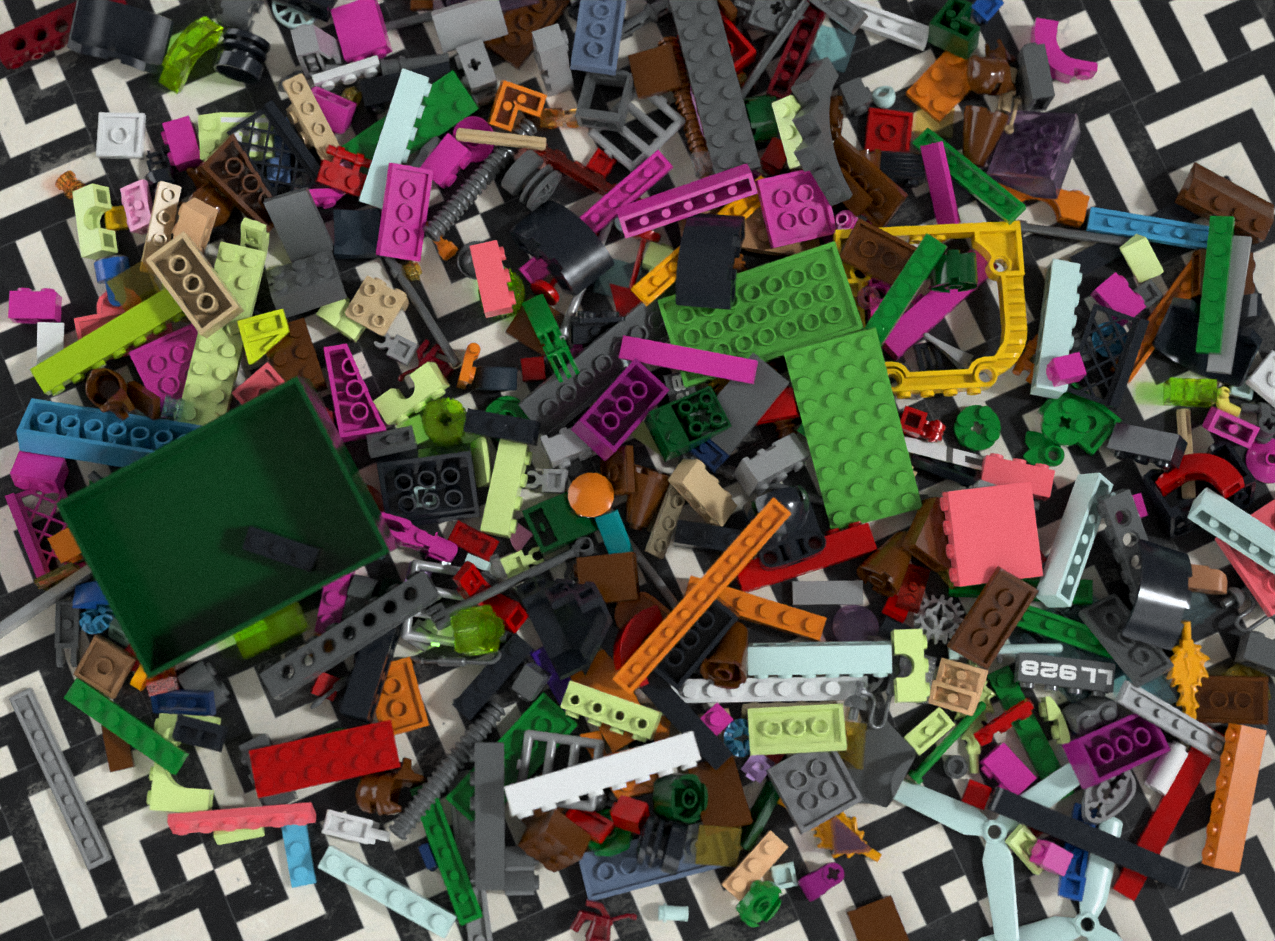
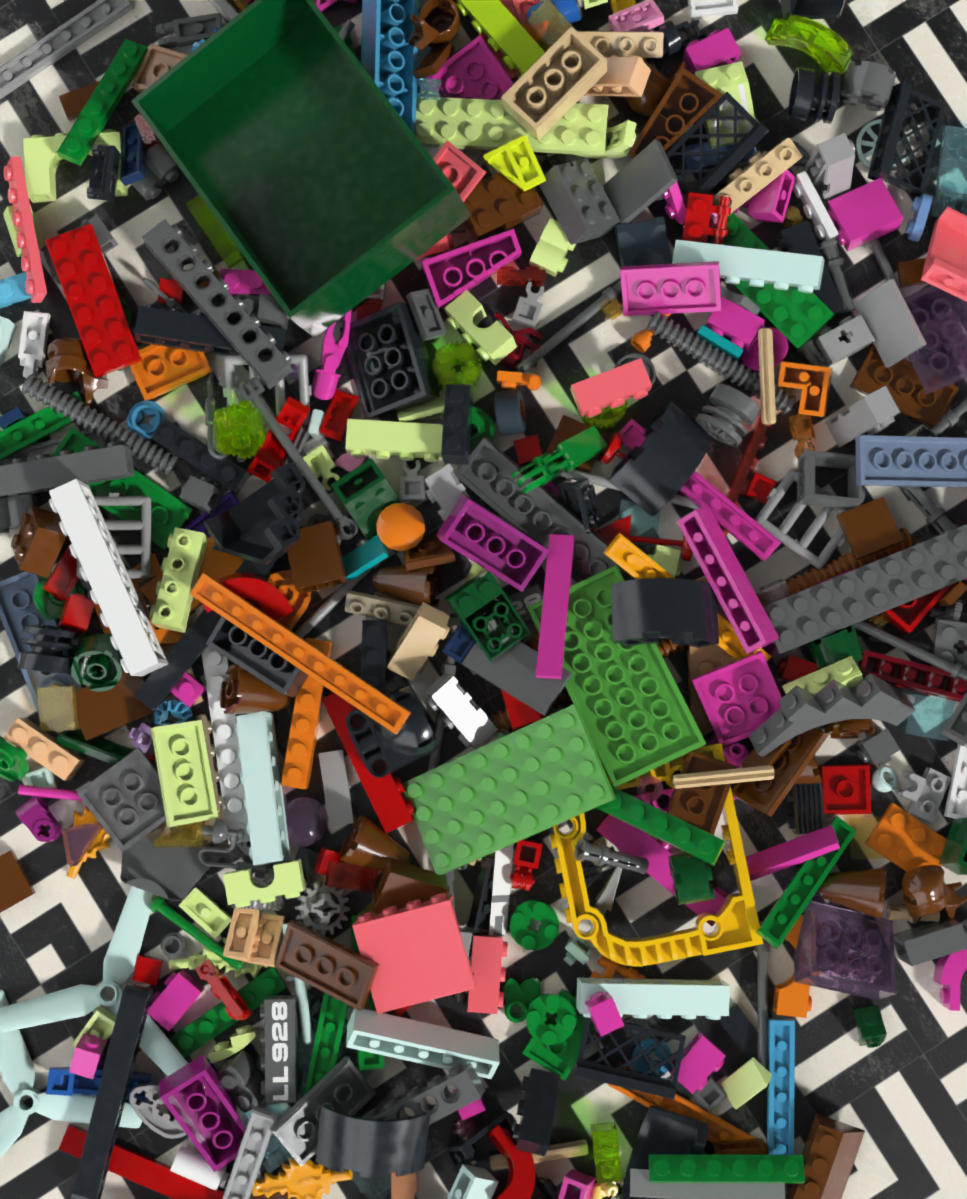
camera: 85 degrees right, 5 degrees up
black brick [242,525,323,572] -> none
tan bracket [345,275,410,336] -> none
tan hinge [1005,97,1022,134] -> none
none -> dark pink bar [18,785,82,801]
none -> dark azure gear [127,401,166,440]
none -> clear pink plate [452,1116,476,1138]
none -> clear red plate [497,266,546,286]
none -> sand green tile [563,933,594,966]
none -> dark grey pin [574,838,649,874]
none -> tan axle [673,765,774,789]
none -> teal tile [696,325,743,361]
none -> dark green bracket [853,1005,887,1048]
none -> light grey plate [895,767,951,823]

